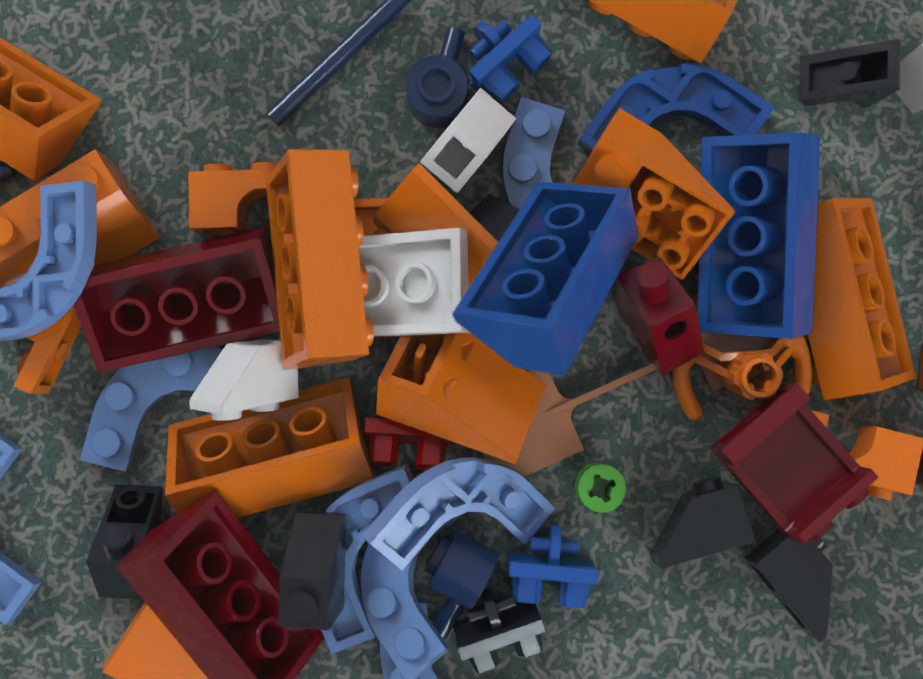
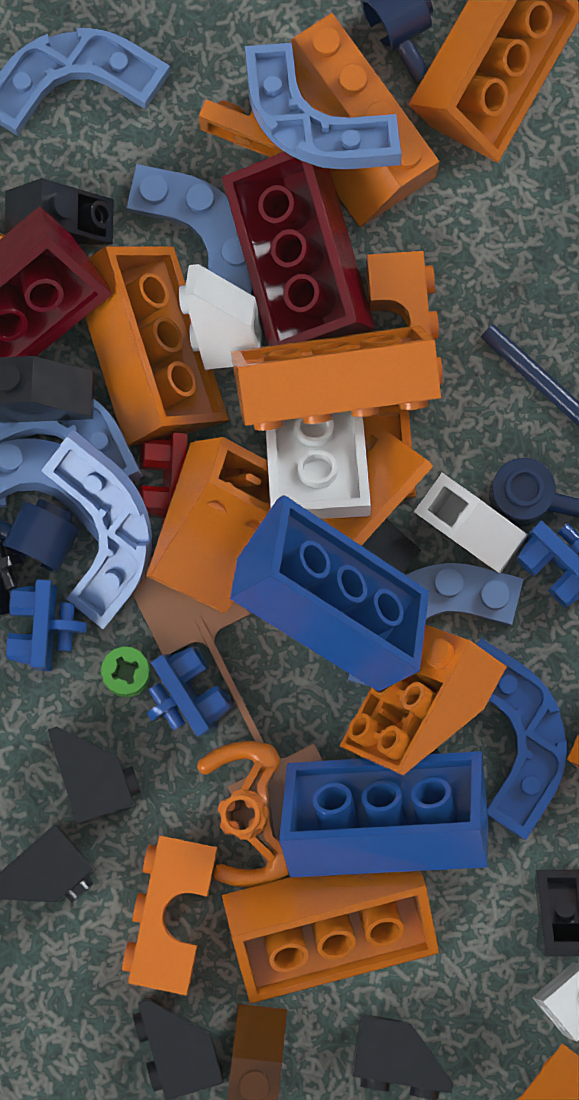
camera: 85 degrees right, 5 degrees down
dark red torso [615,257,704,376] -> none
dark red panel [709,383,878,544] -> none
none -> blue hips [147,647,234,737]

